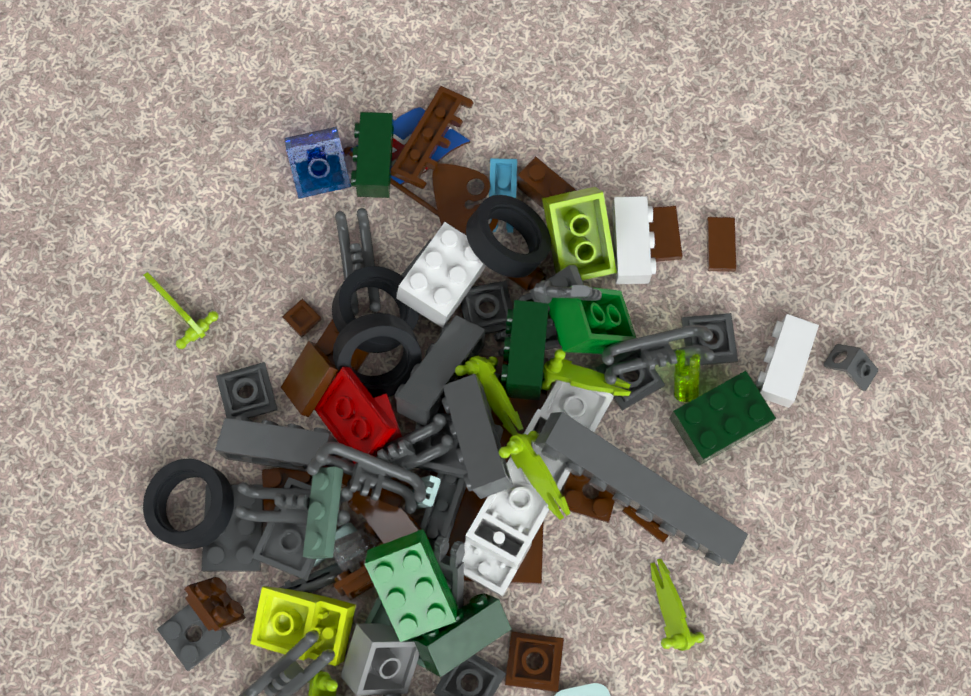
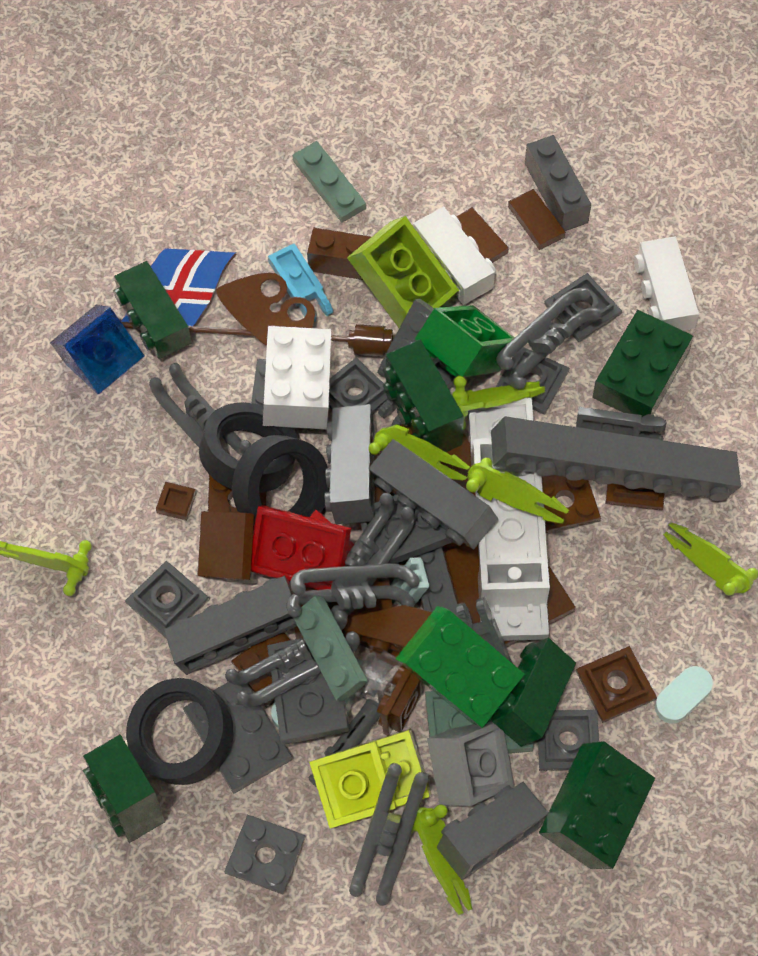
camera: 30 degrees left, 10 degrees down
reddish brown piece [184,577,246,632] -> none
reddish brown hinge [390,86,474,189] -> none
black tyre [466,195,551,278] -> none
dark grey hinge [534,280,602,303] -> none
clear neon green hinge [674,349,701,402] -> none
dark grey bracket [823,344,878,391] -> none
none -> dark green brick [82,734,165,843]
none -> sand green plate [292,141,366,223]
none -> dark grey brick [525,135,591,231]
none -> dark grey hinge [576,407,667,440]

